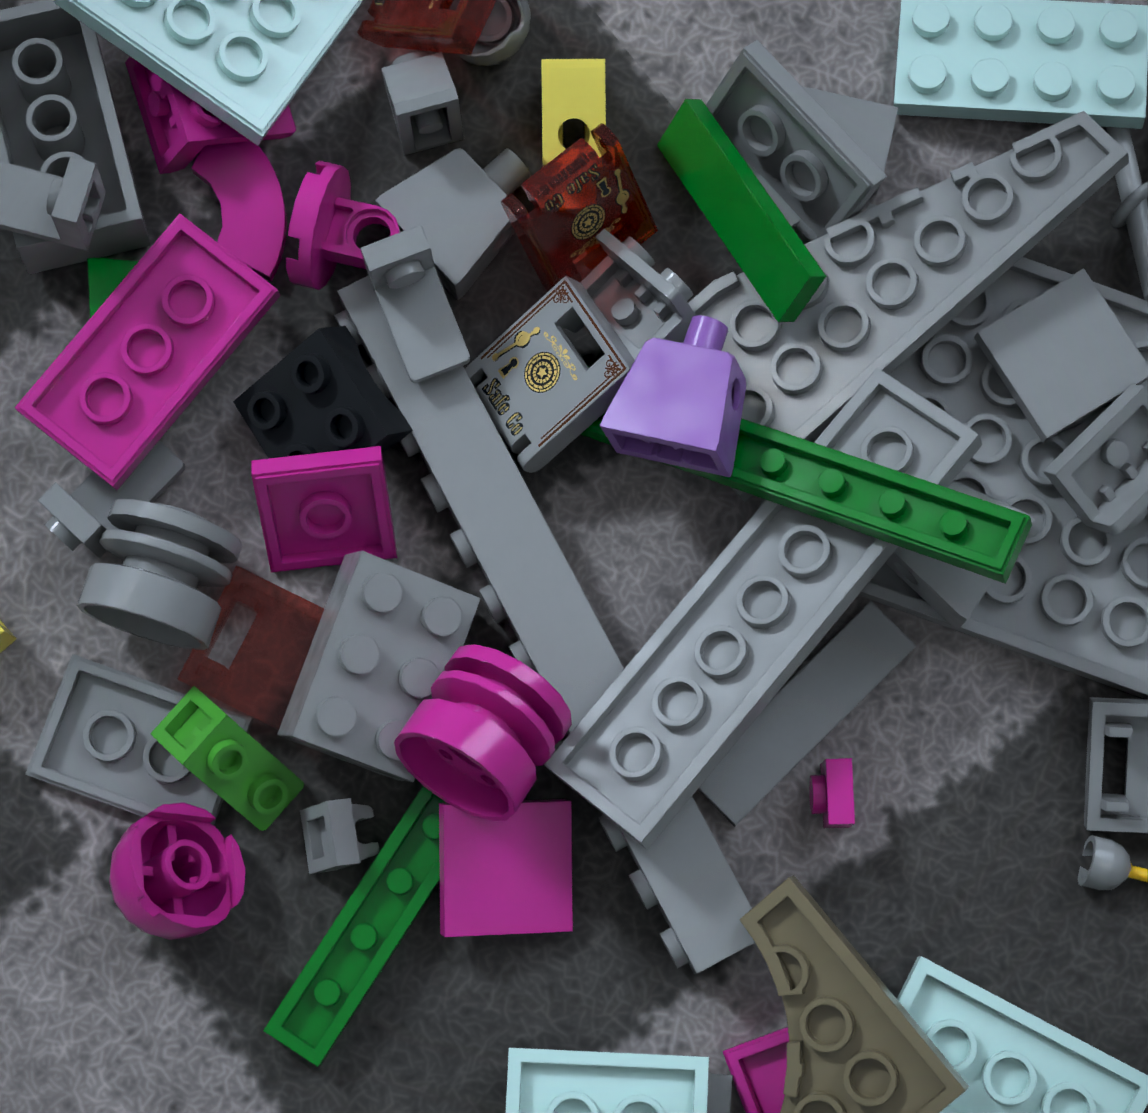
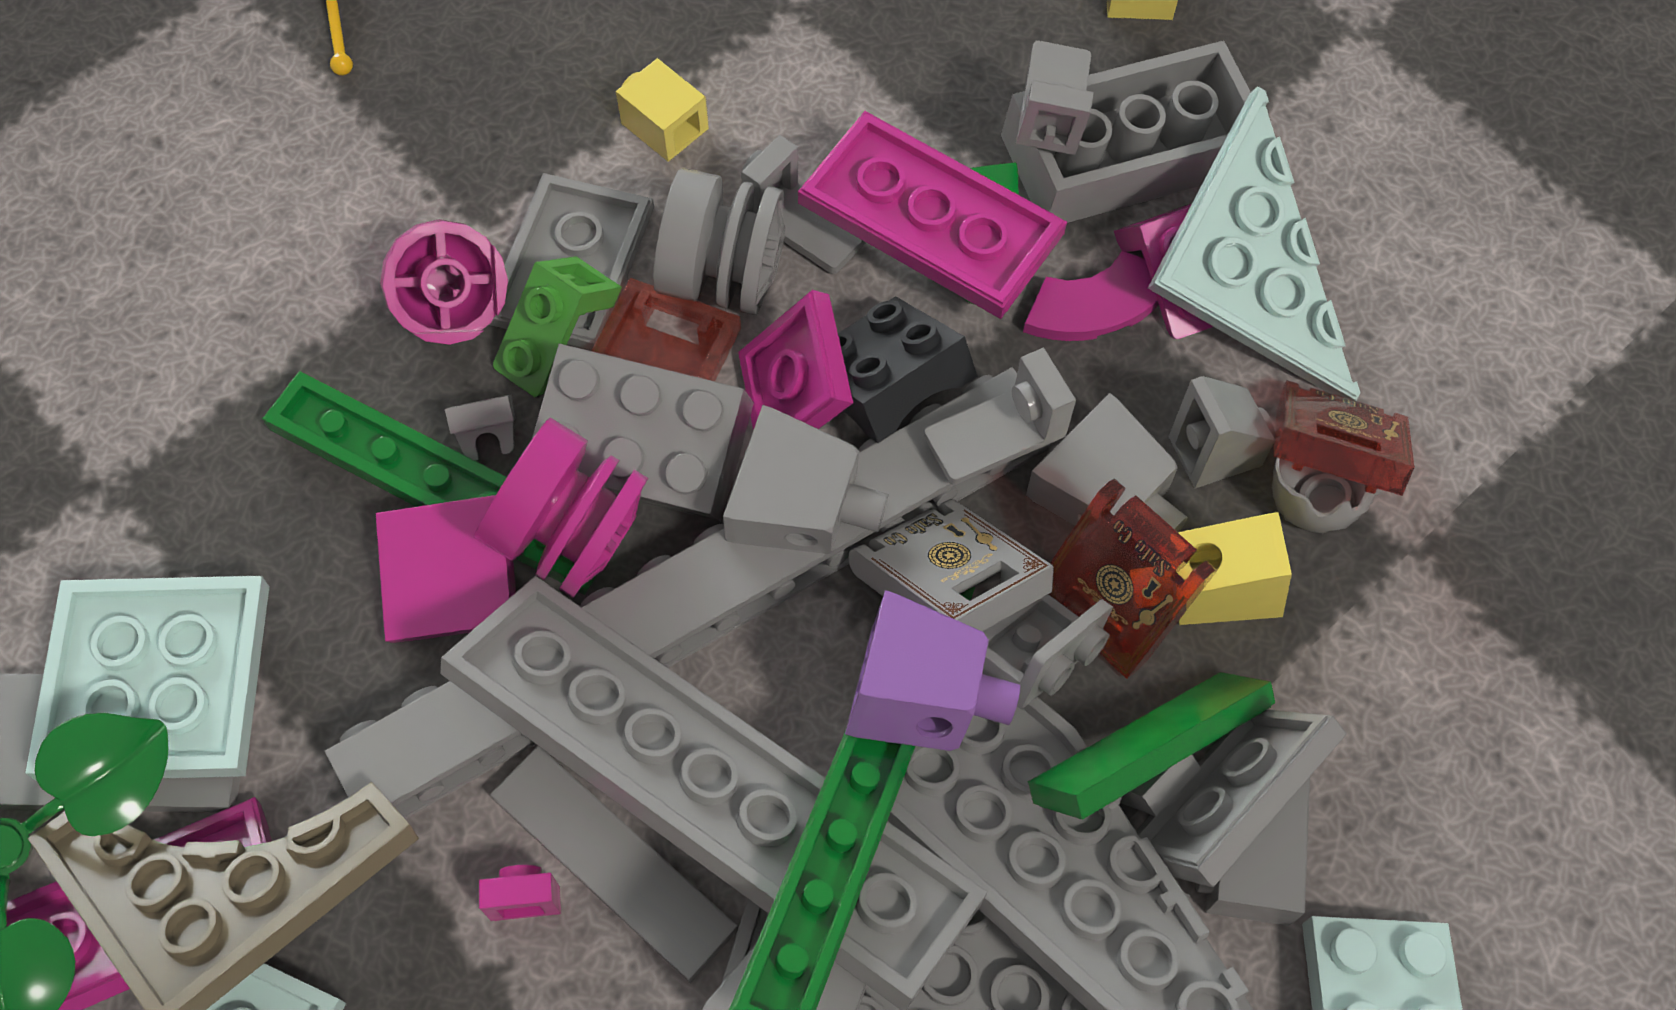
camera: 85 degrees right, 15 degrees down
dark pink tile [286,161,401,290] -> none
none -> light grey torso [723,405,889,554]

